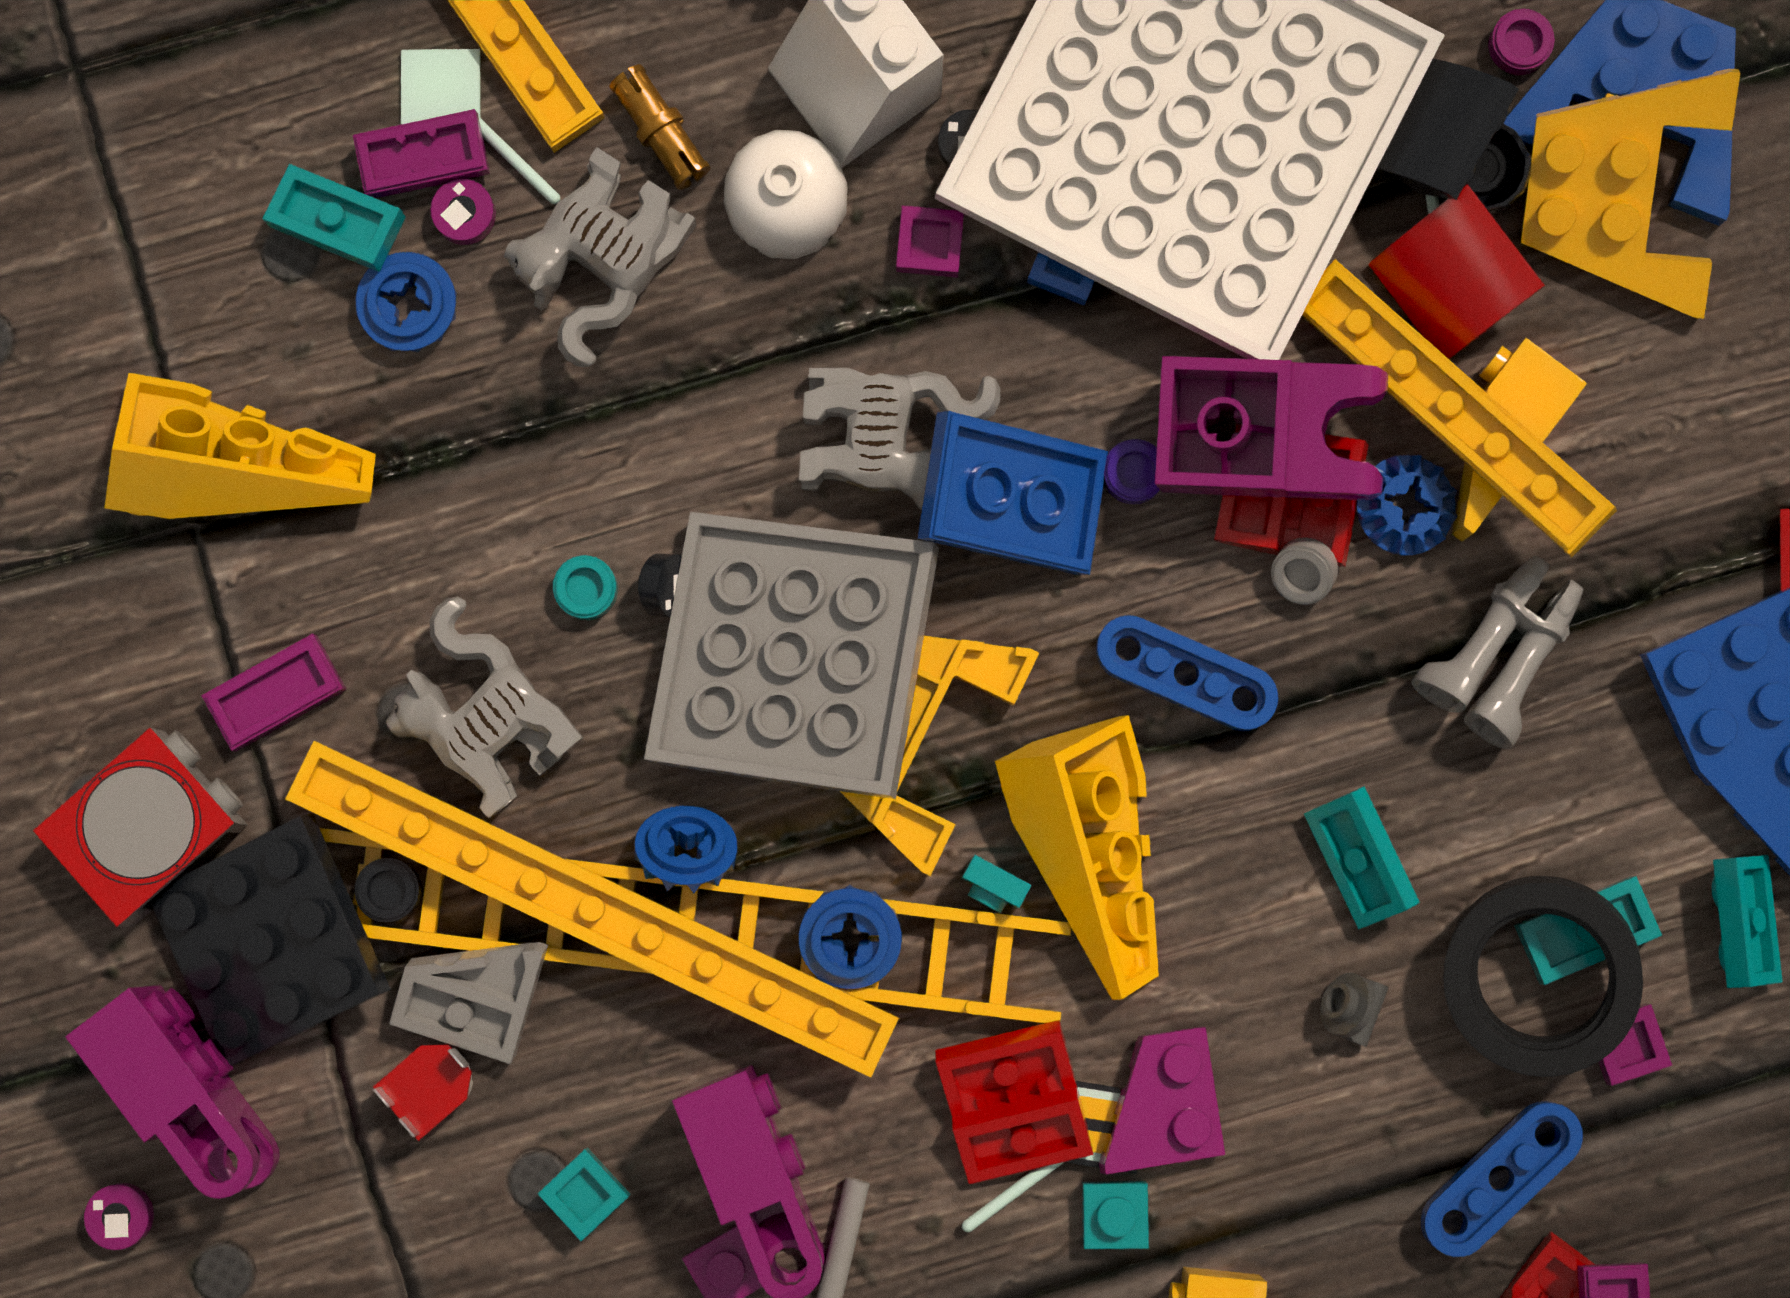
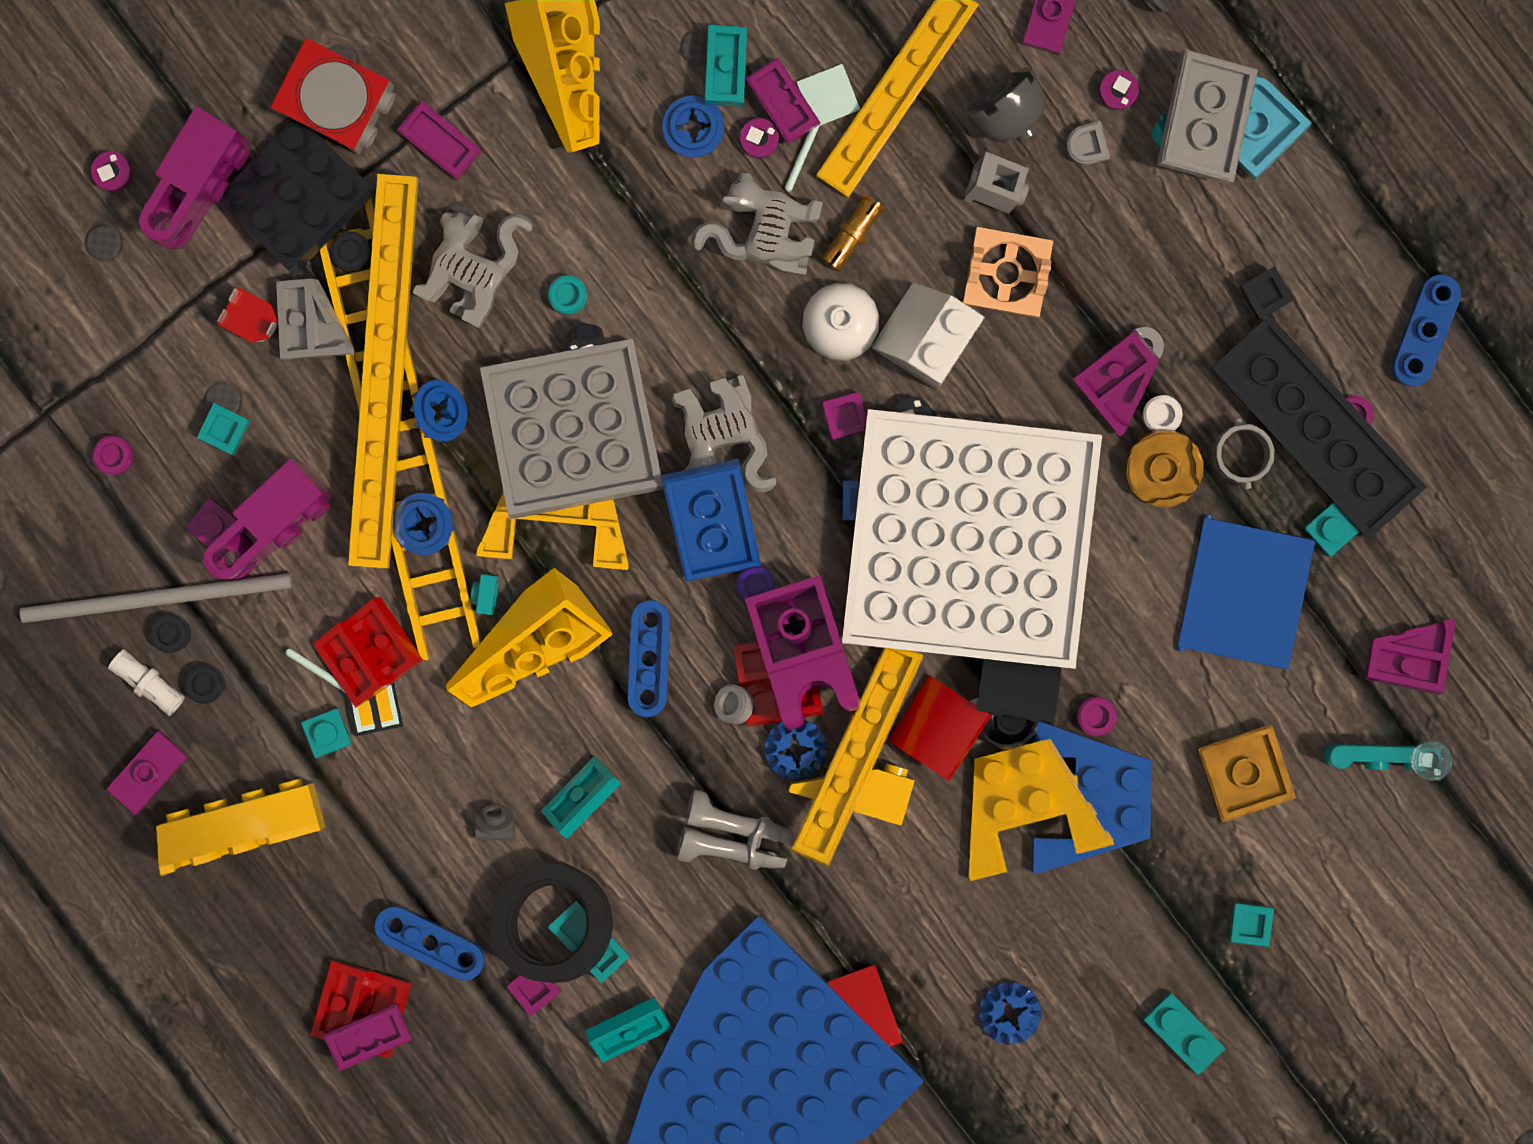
camera: 70 degrees right, 5 degrees up
magenta wing [1099,1027,1225,1174] -> none

